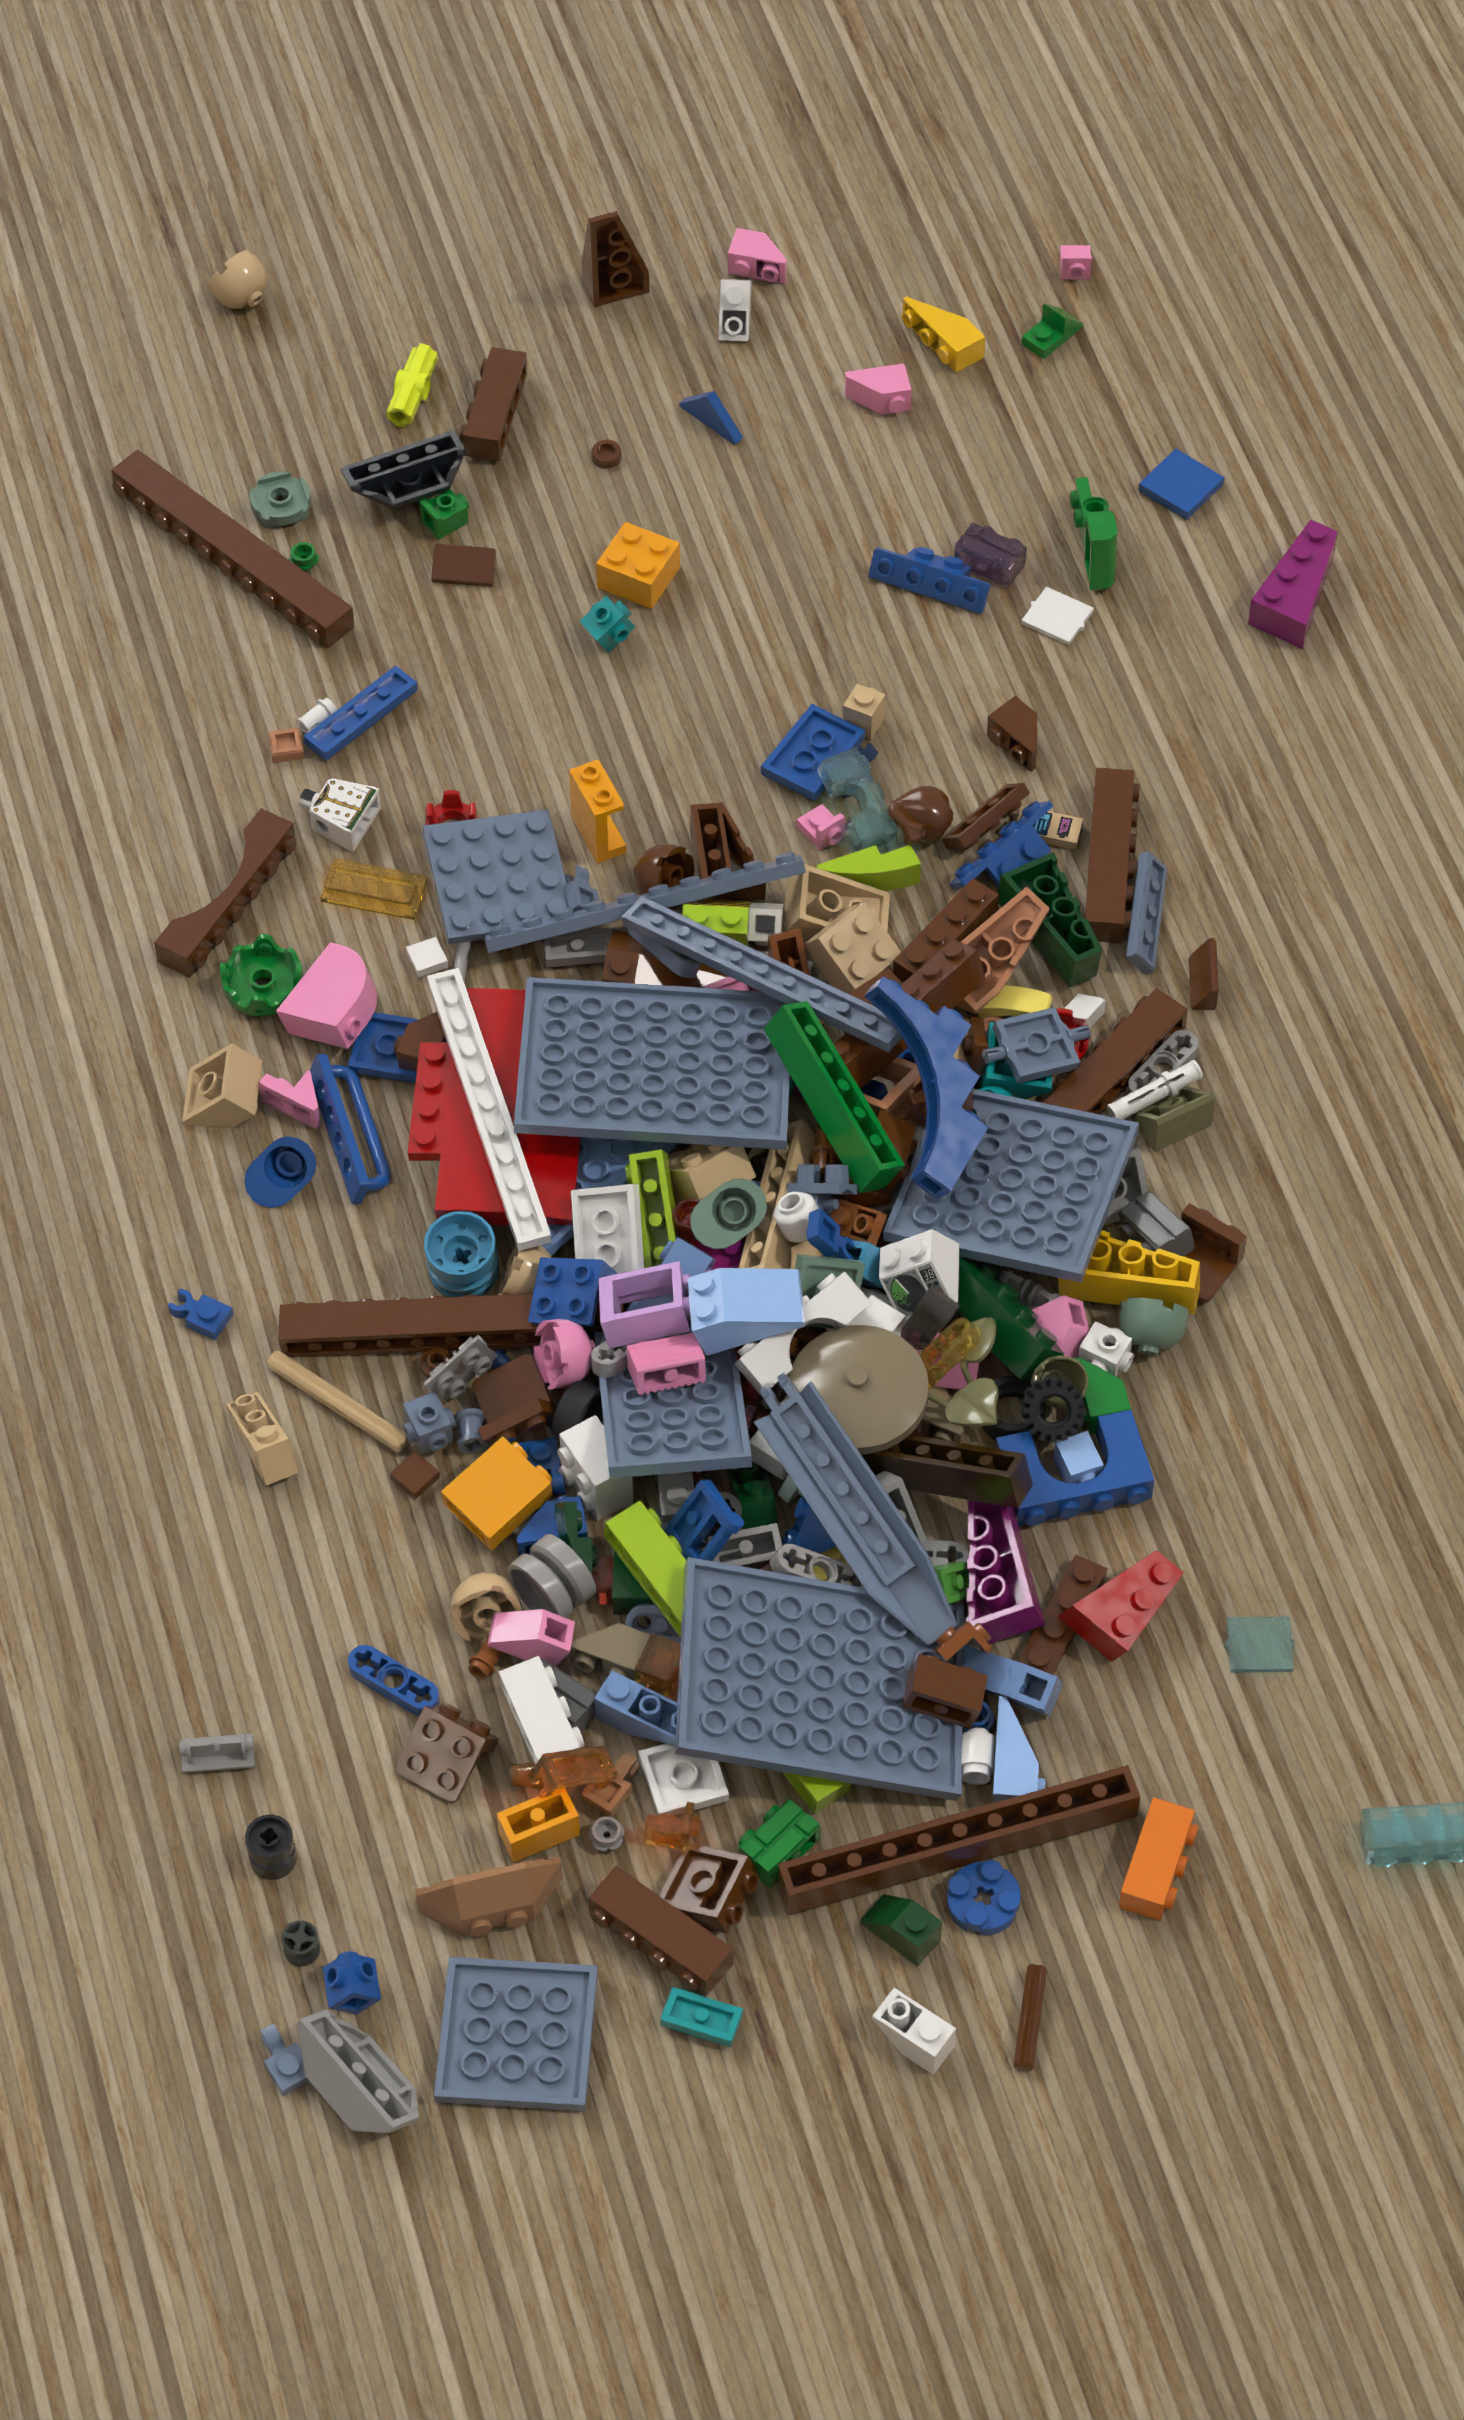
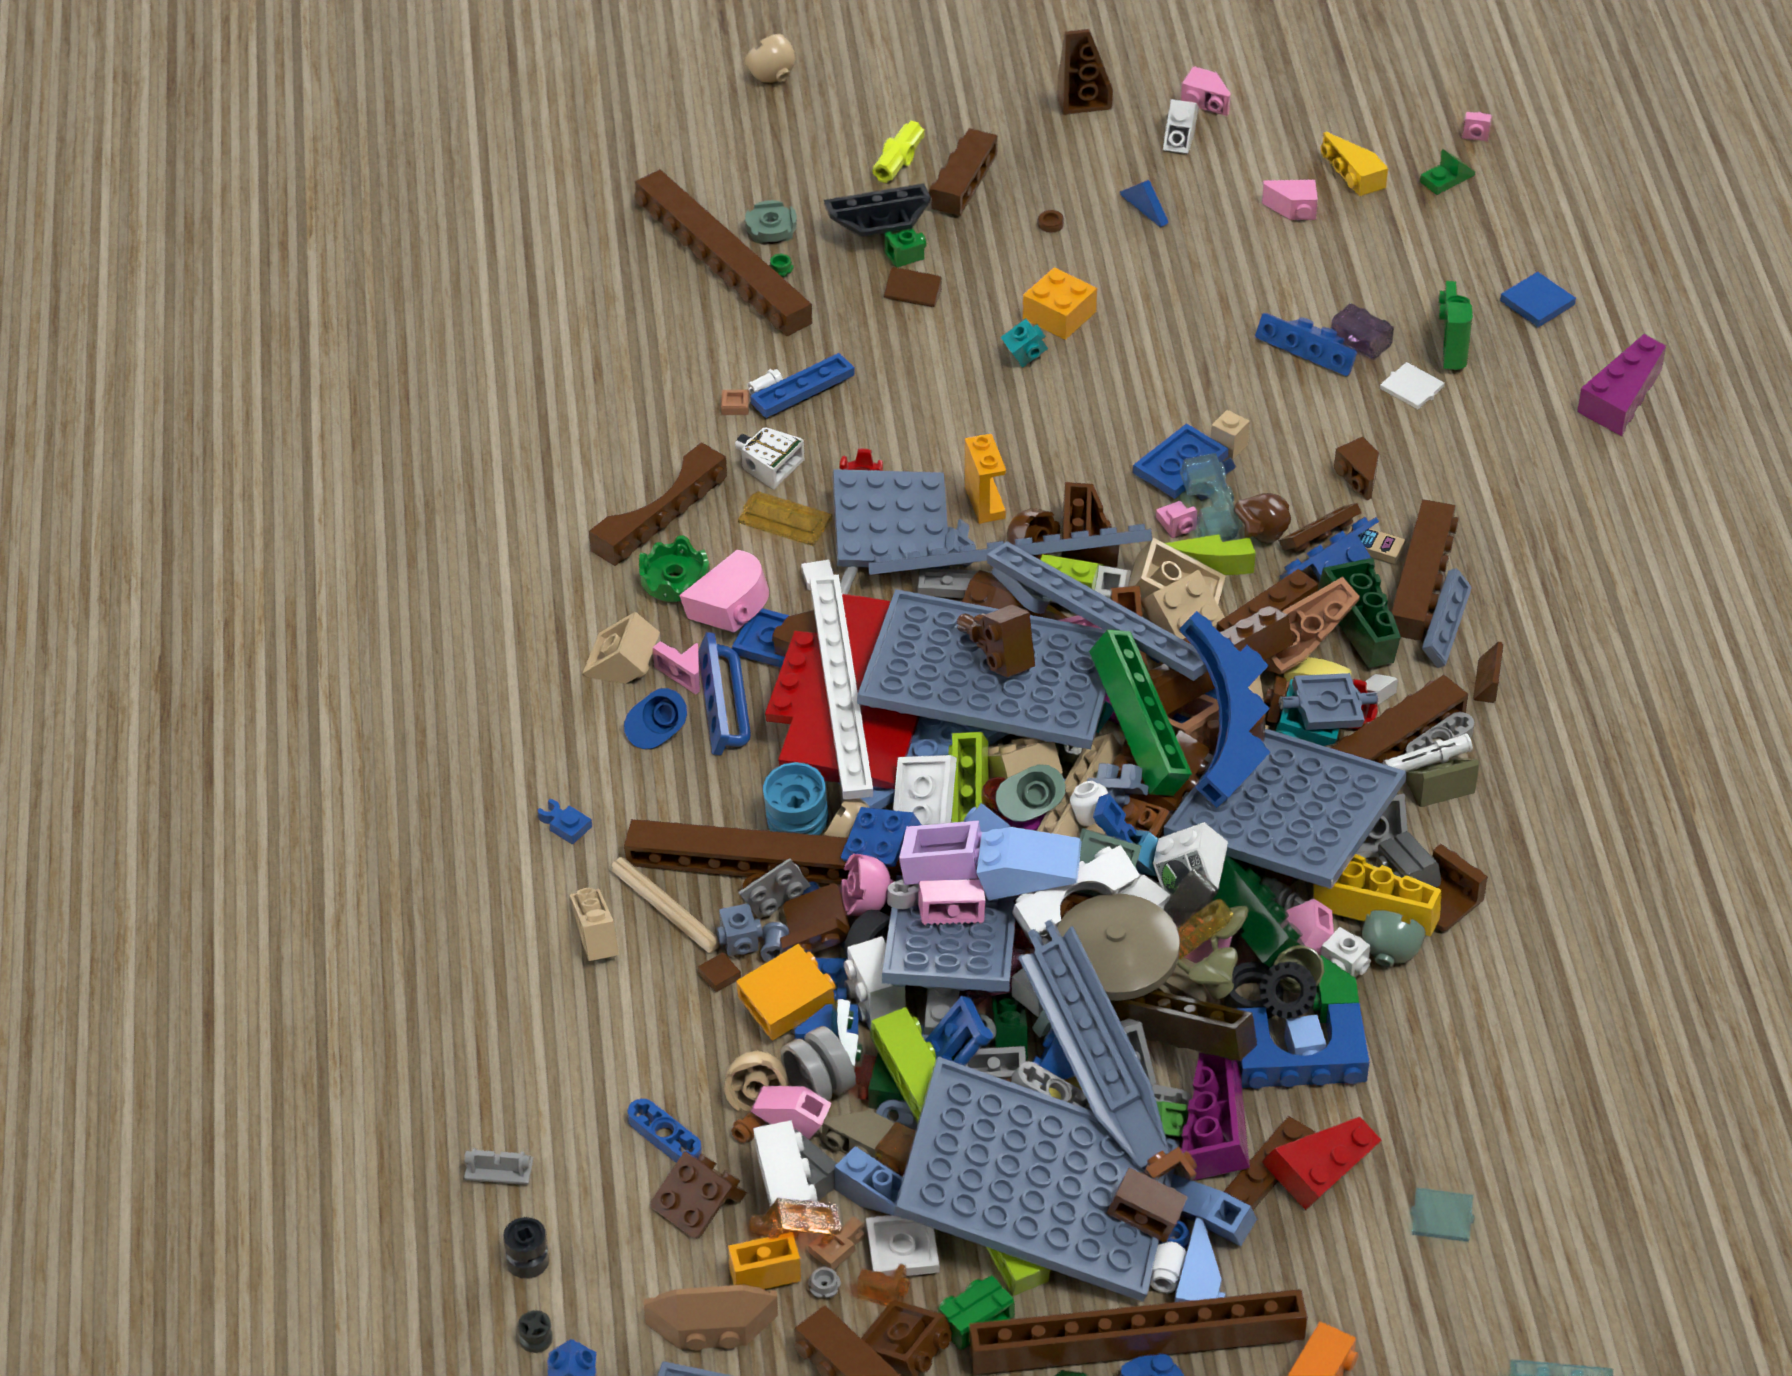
camera: 10 degrees right, 10 degrees down
none -> reddish brown brick [957,605,1035,677]

